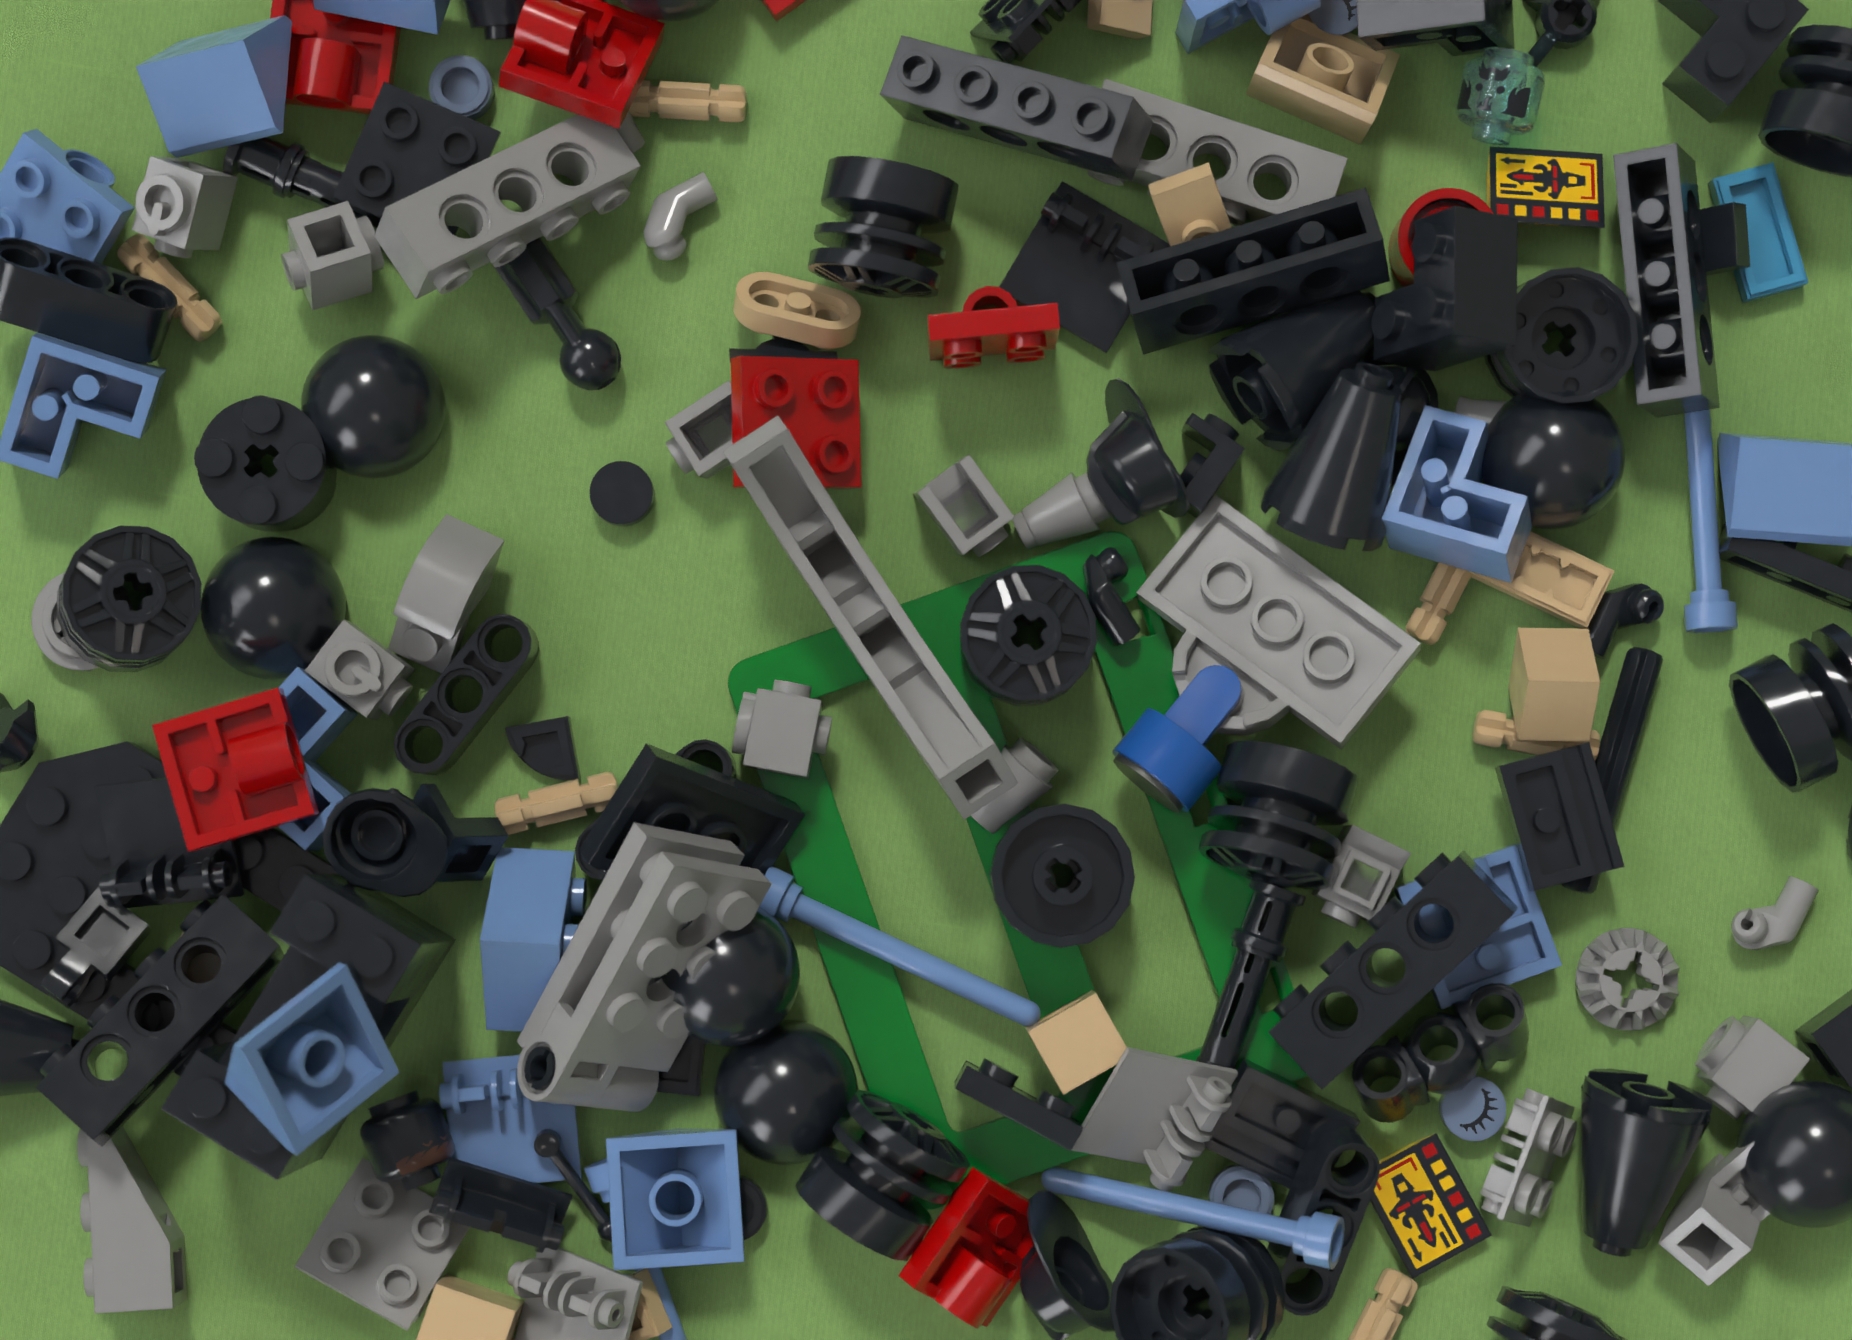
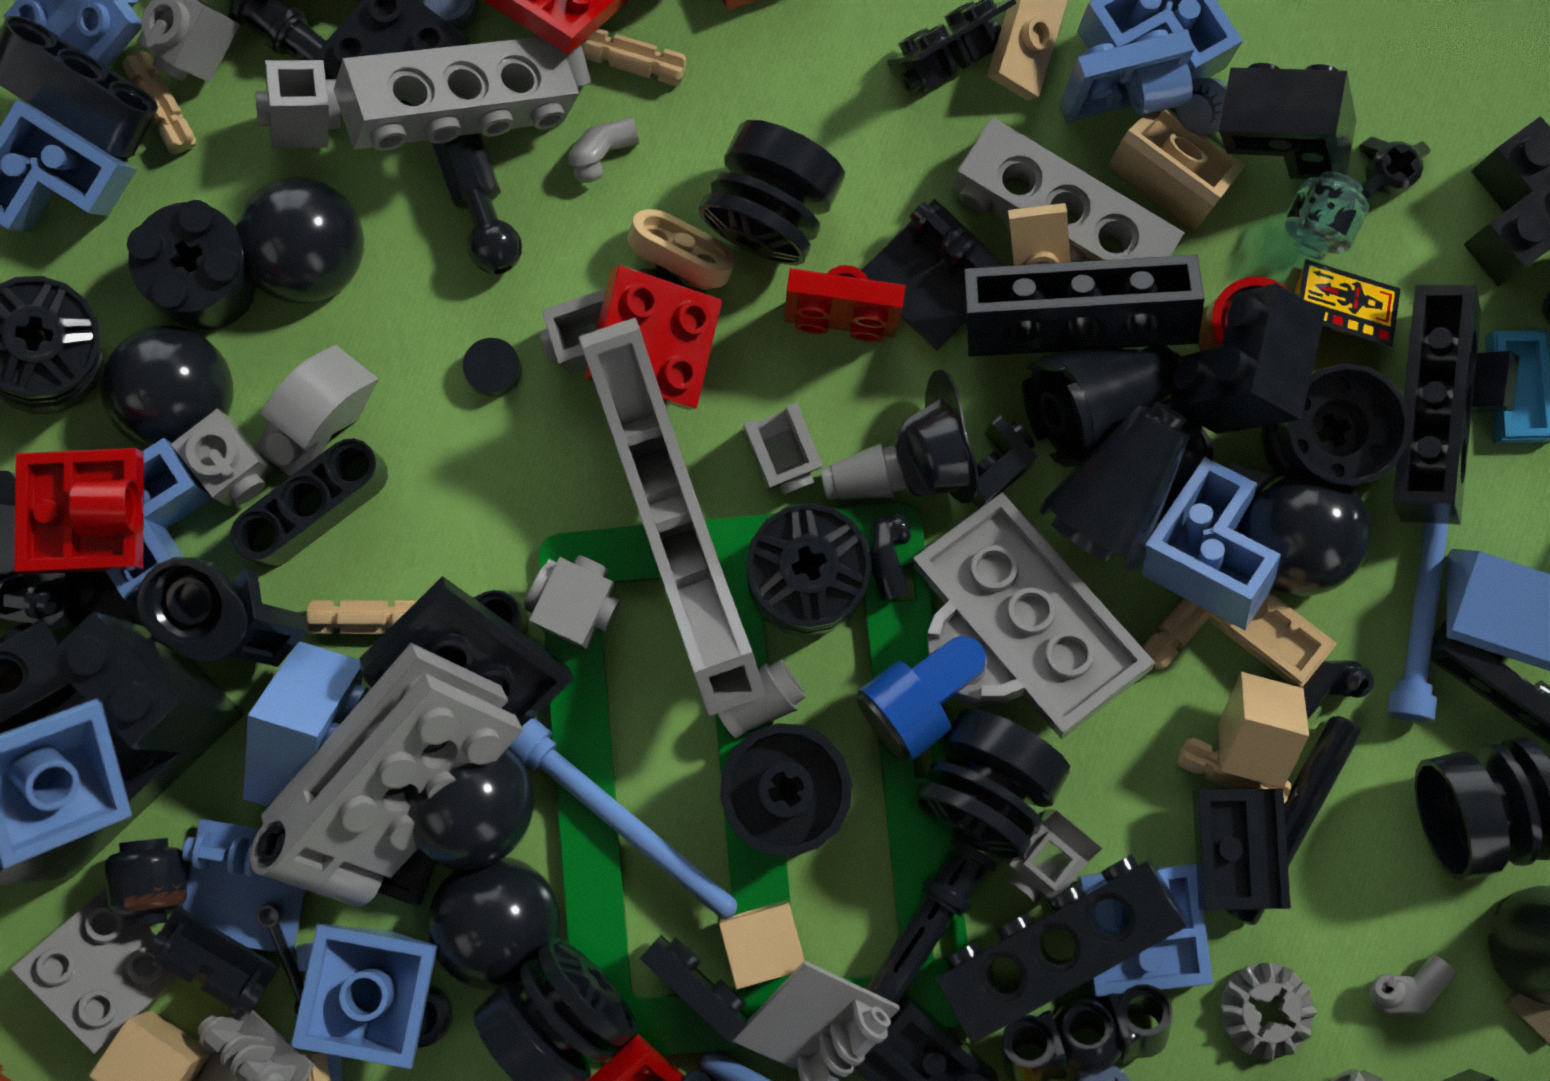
camera: 10 degrees right, 5 degrees down
black tile [505,716,581,780] -> none
black brick [880,35,1153,182] -> none

